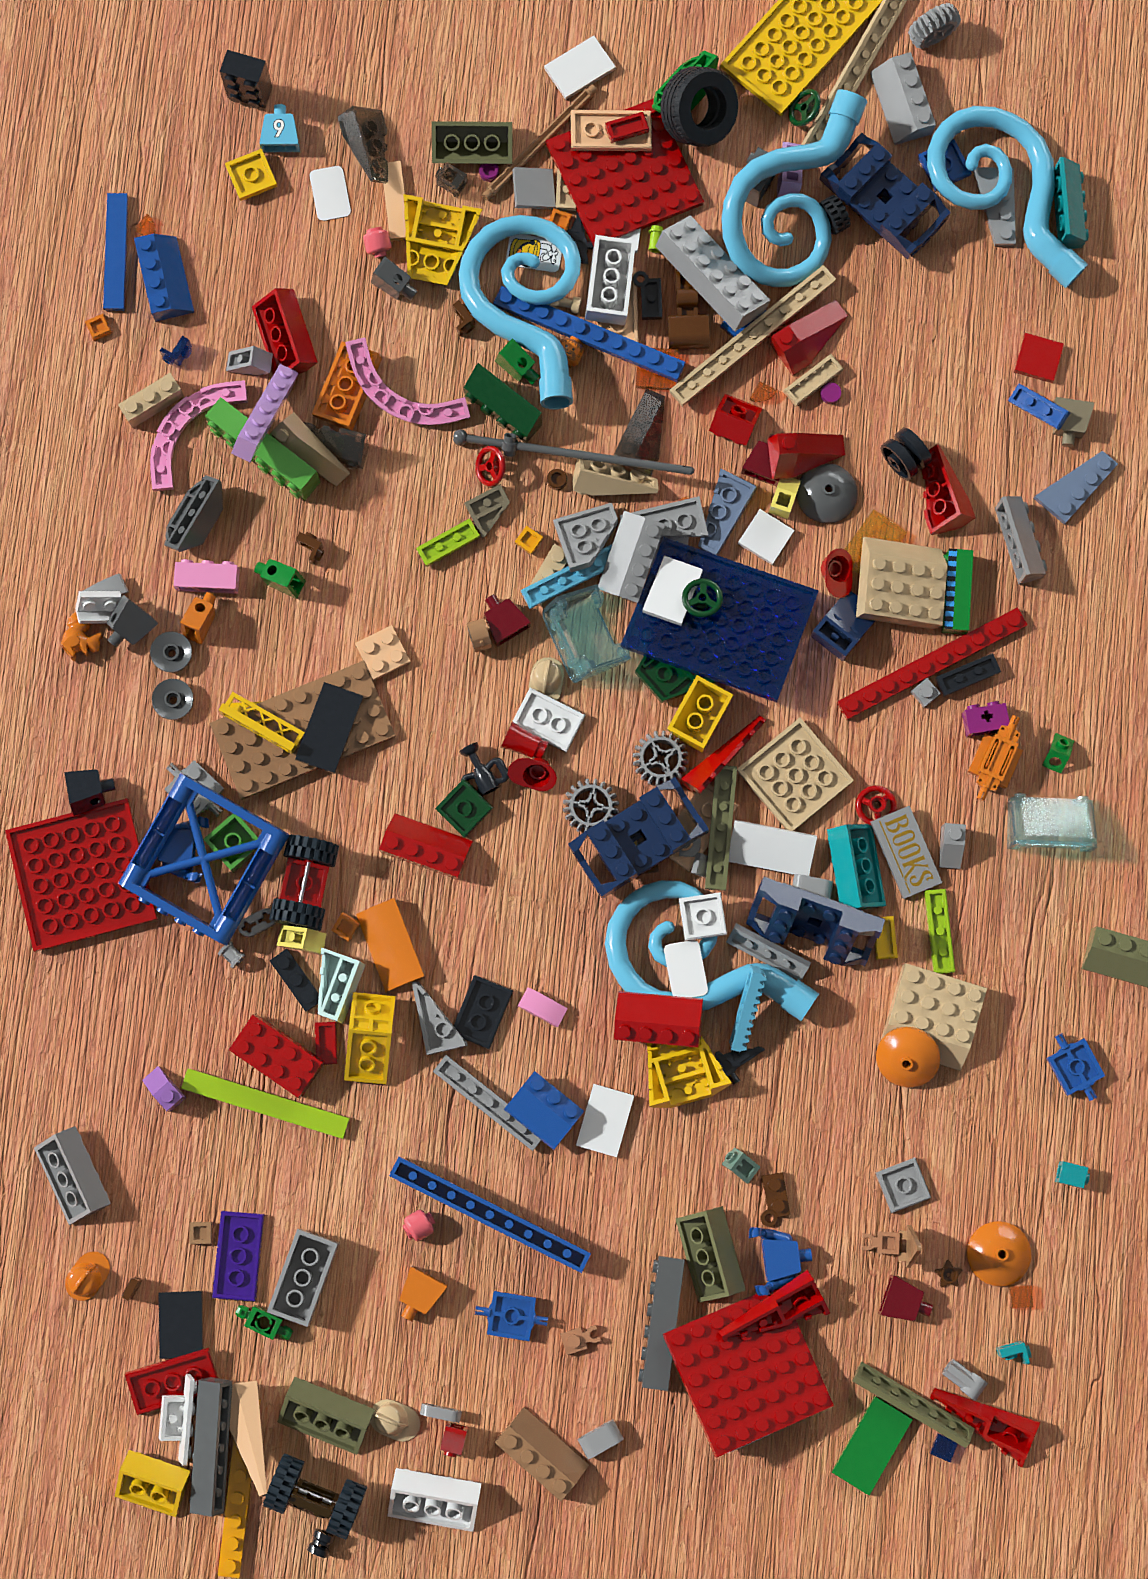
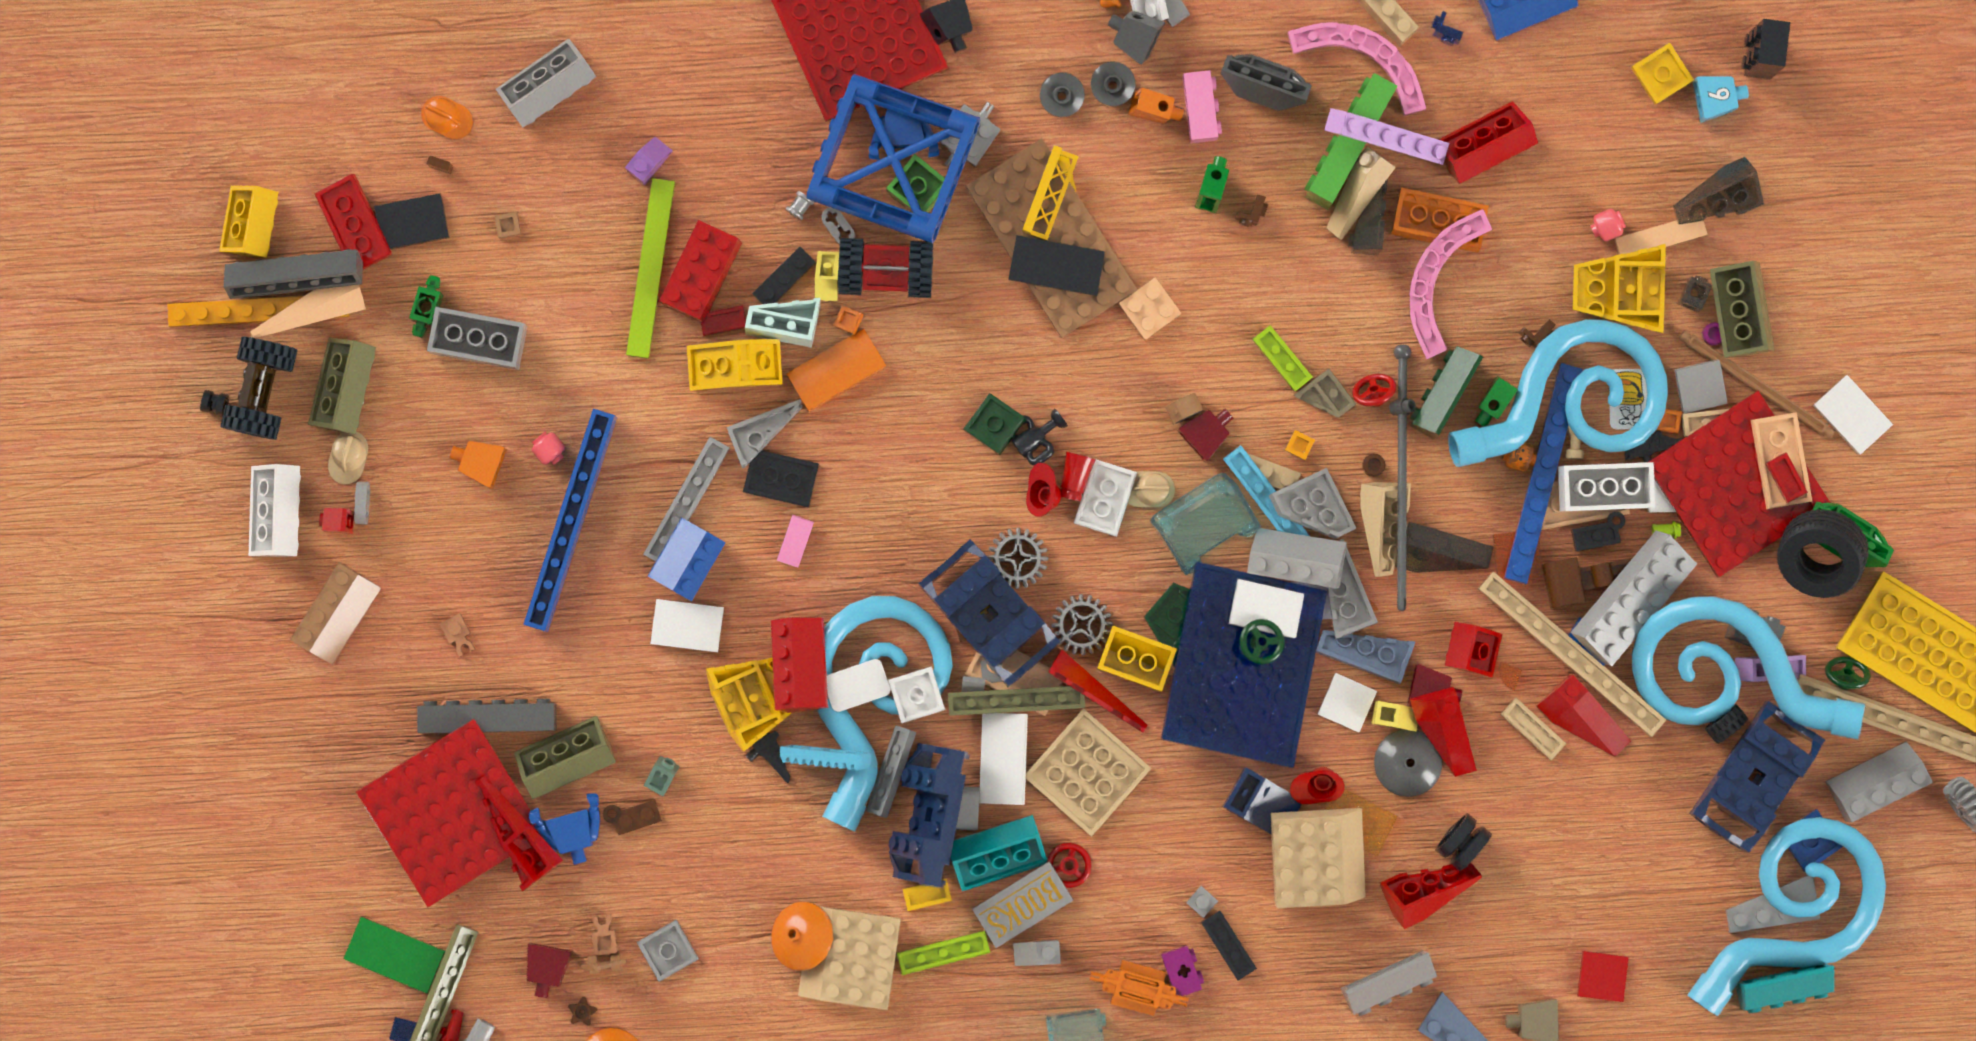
camera: 80 degrees right, 5 degrees up
white bracket [159,1374,197,1466] -> none
dark purple tile [212,1211,264,1301] -> none
light grey slope [226,346,273,376] -> none
white sticker [310,166,351,221] -> none
dark grey torso [371,257,417,301] -> none
red slope [379,813,473,880] -> none
blue plate [475,1291,548,1341] -> none
light grey beam [577,1419,624,1459] -> none
magenta tile [820,382,841,404] -> none
red plate [837,607,1028,720] -> none
green brick [940,548,974,635] -> none
blue tile [1008,383,1070,430] -> none

